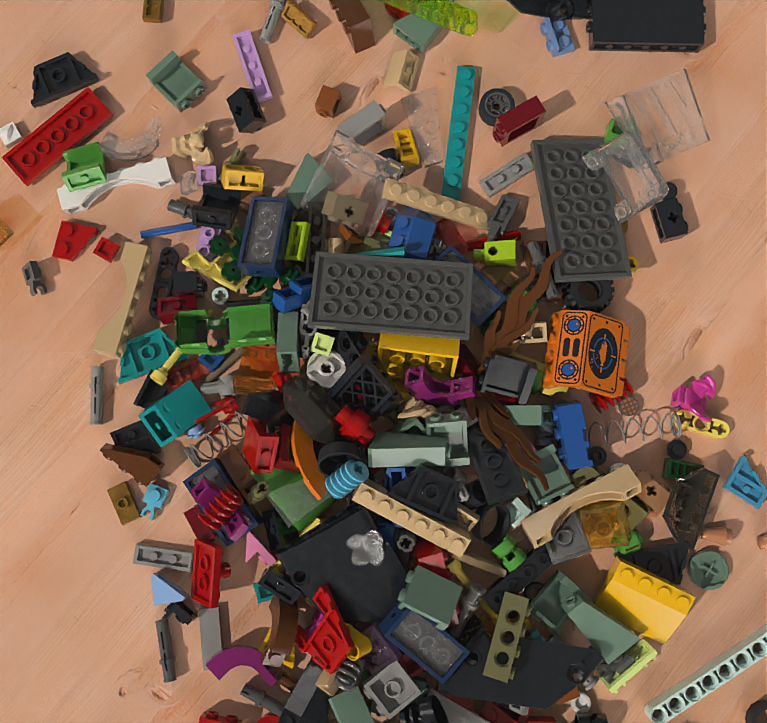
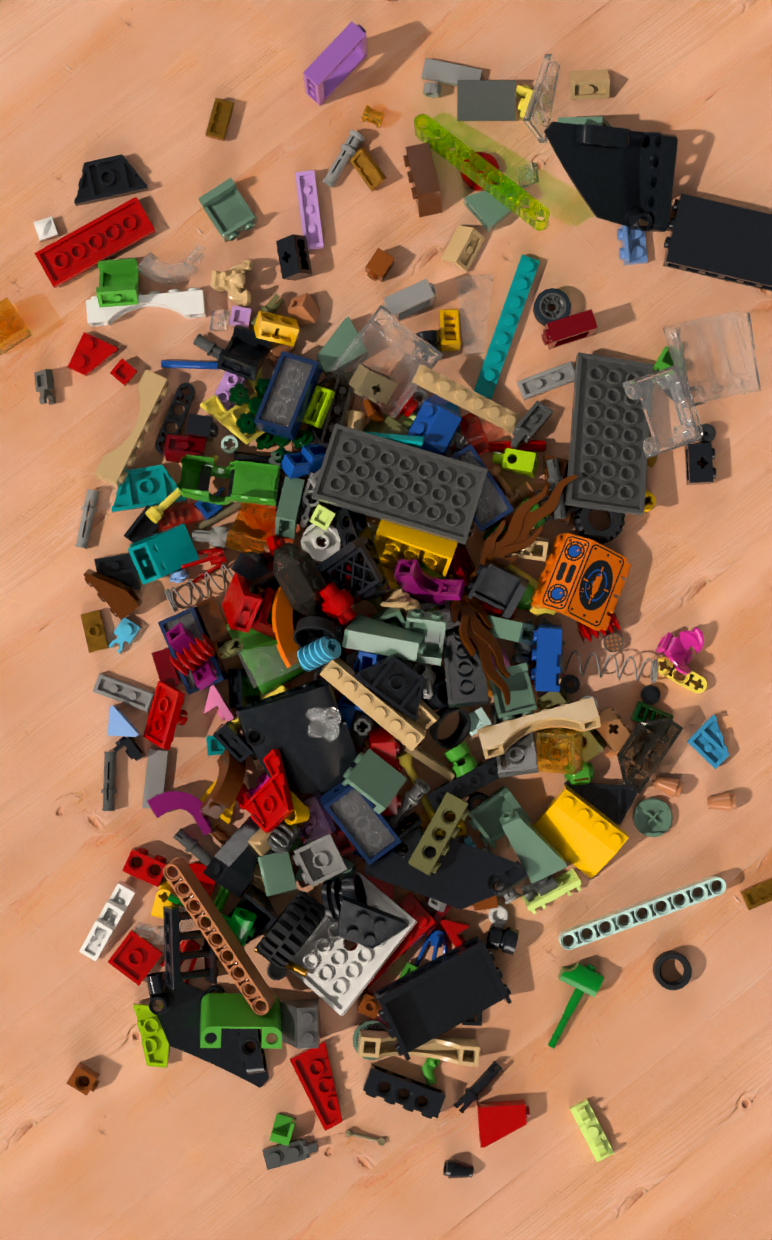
camera: 10 degrees right, 5 degrees up
none -> nougat panel [287,293,320,327]
none -> dark grey plate [431,665,446,684]

